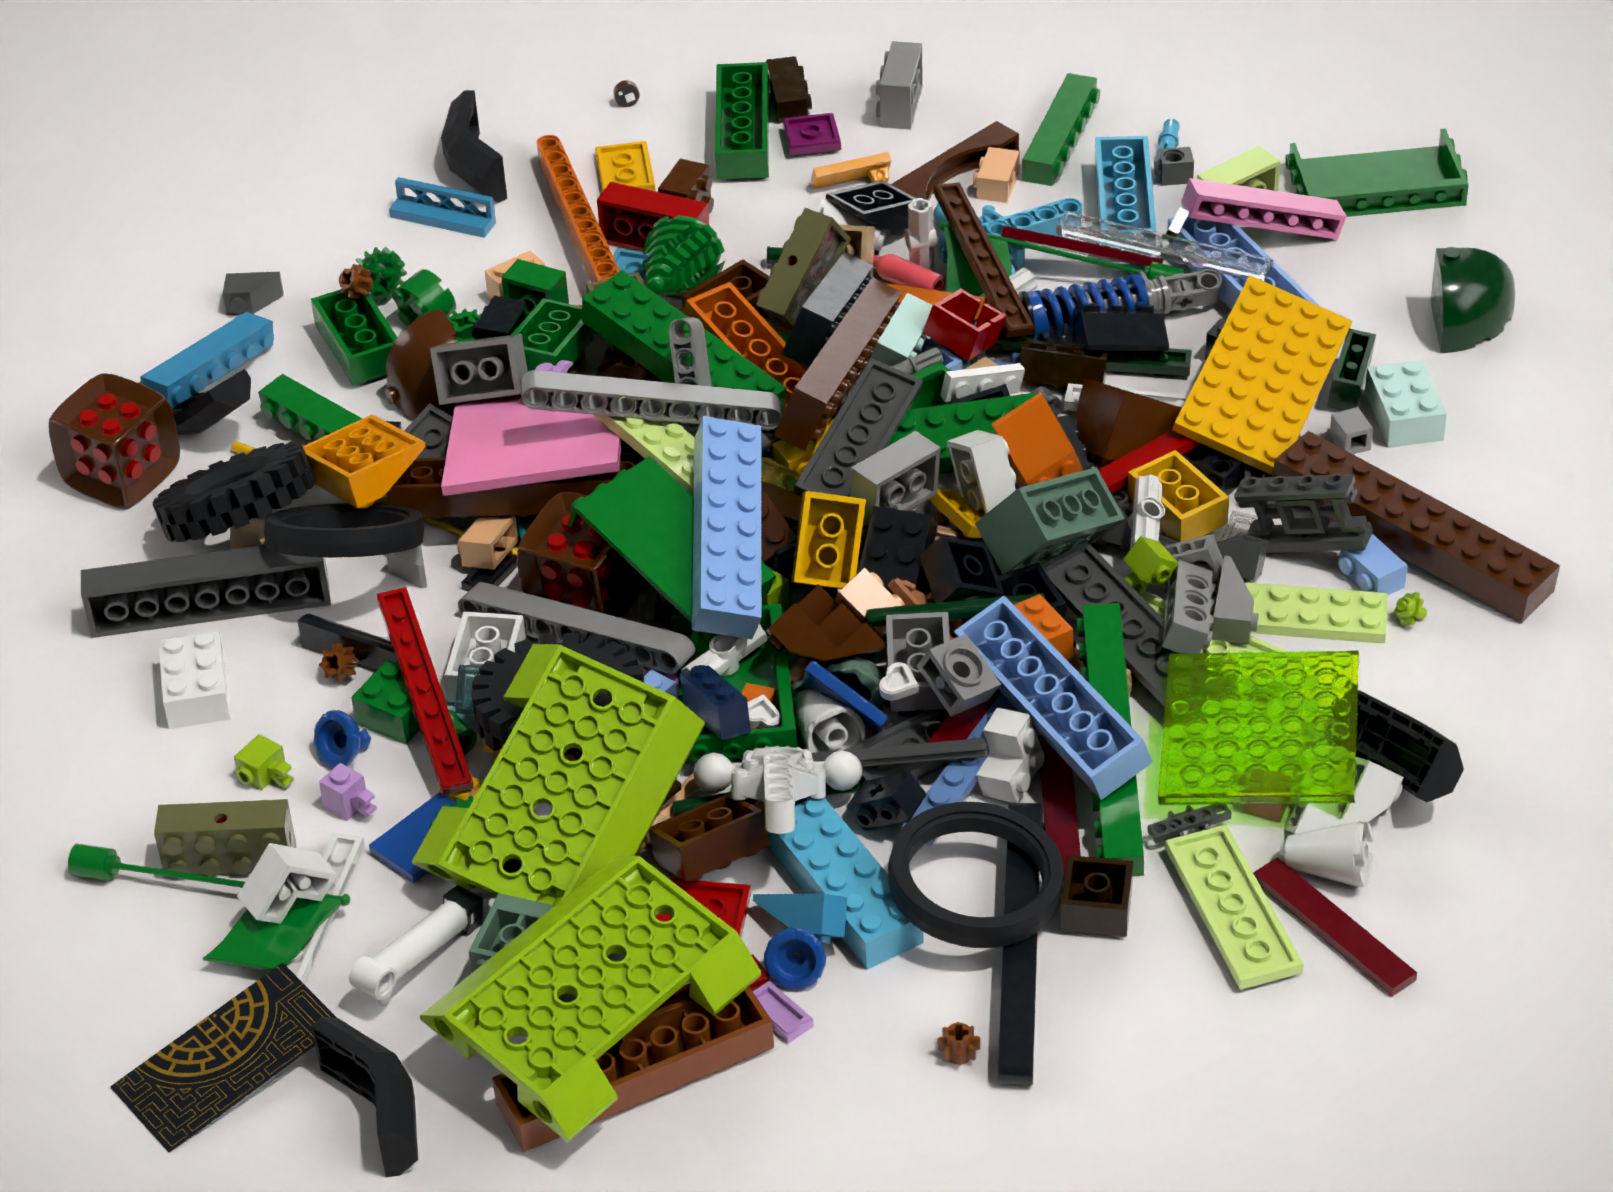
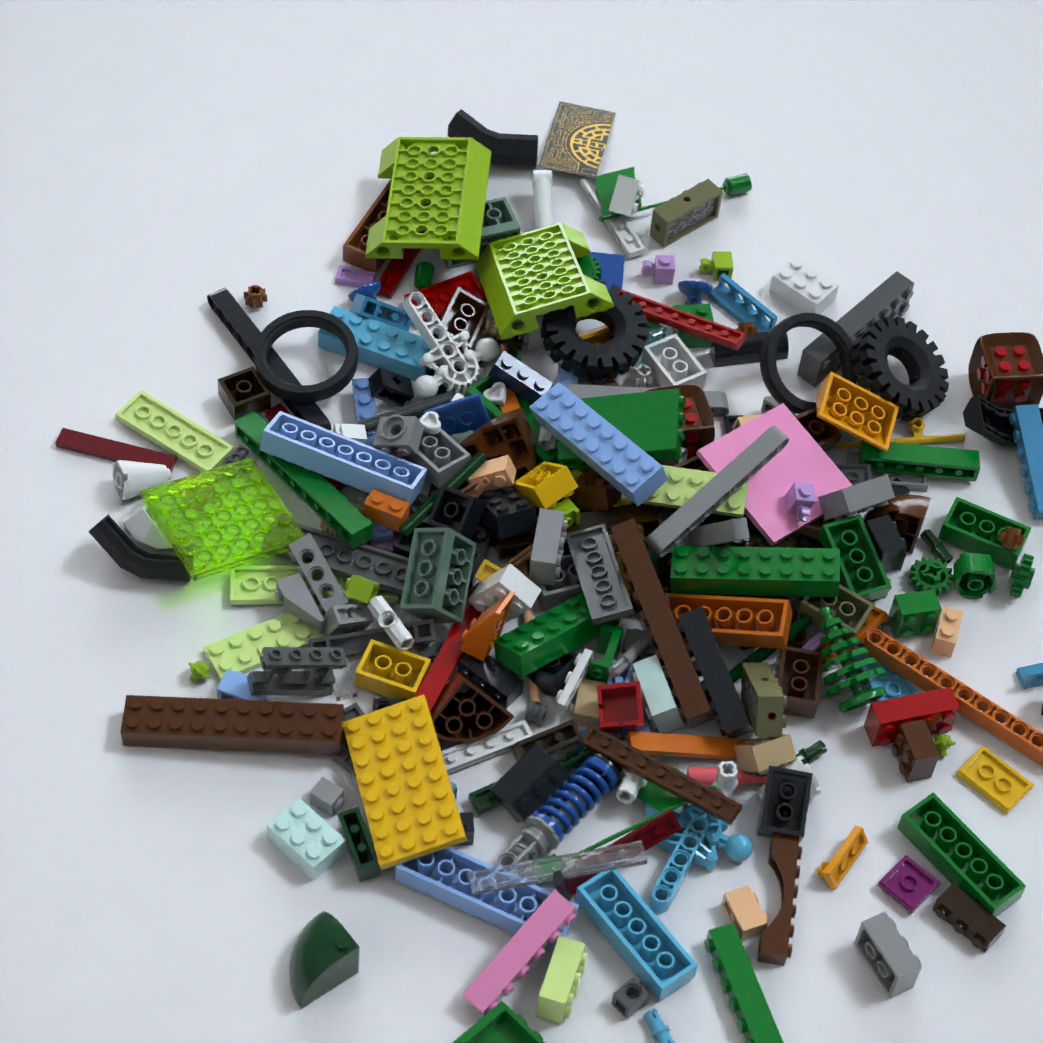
camera: 135 degrees right, 10 degrees up
none -> dark azure fence [708,273,778,333]

